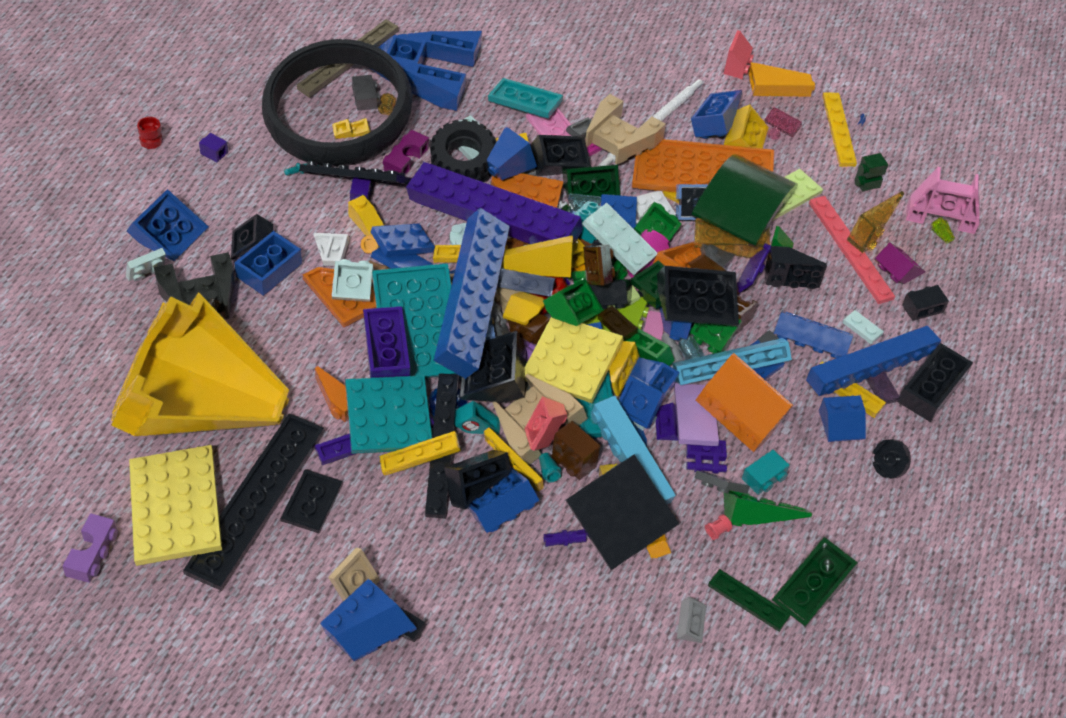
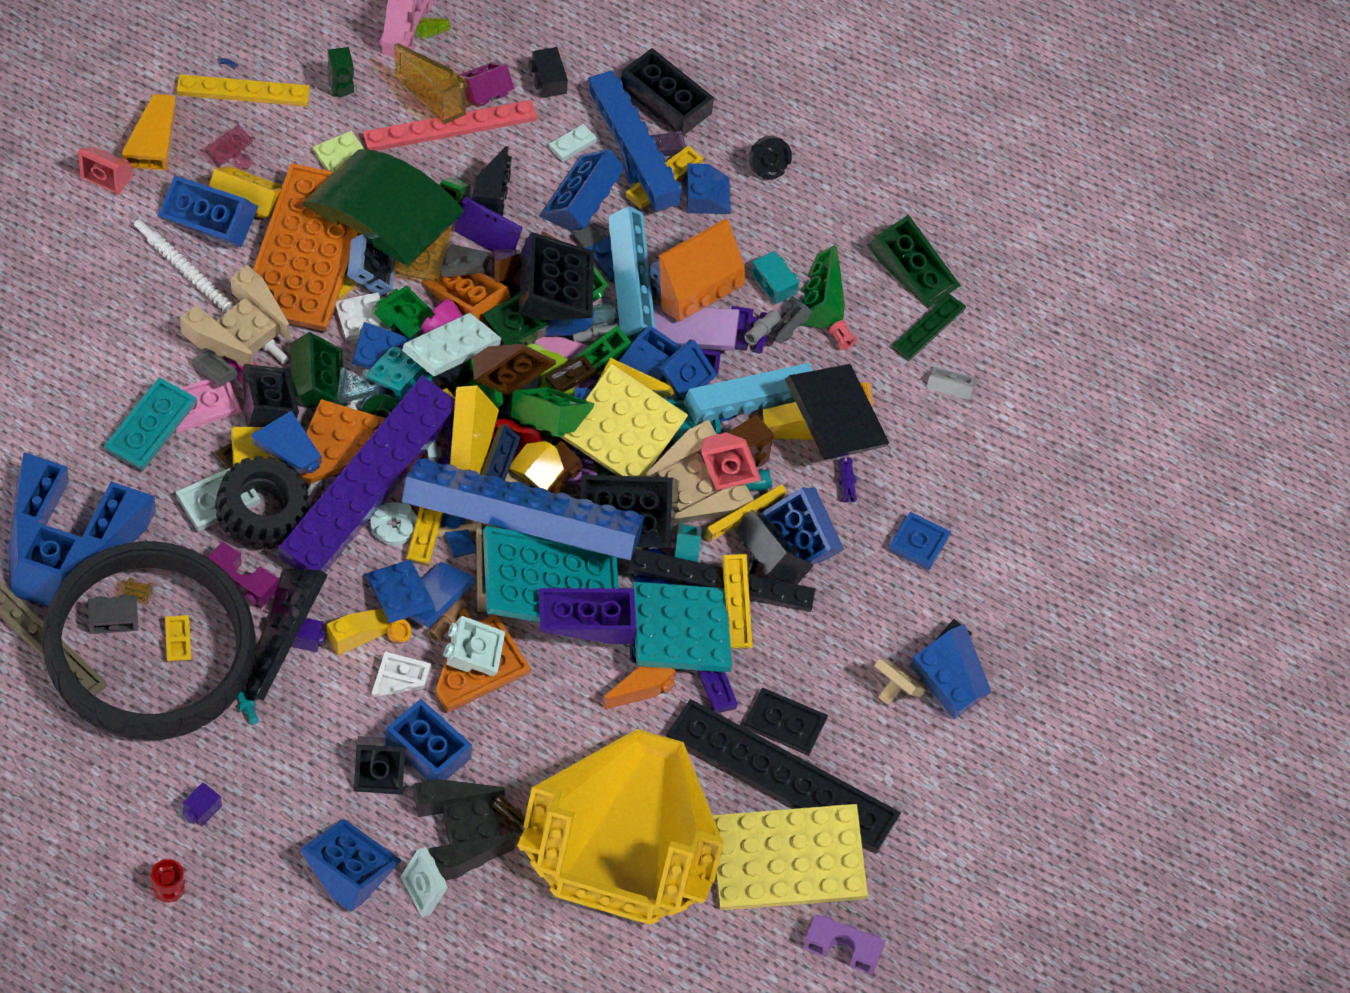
camera: 85 degrees left, 5 degrees up
none -> light grey pin [744,310,781,345]
none -> blue plate [888,512,951,570]

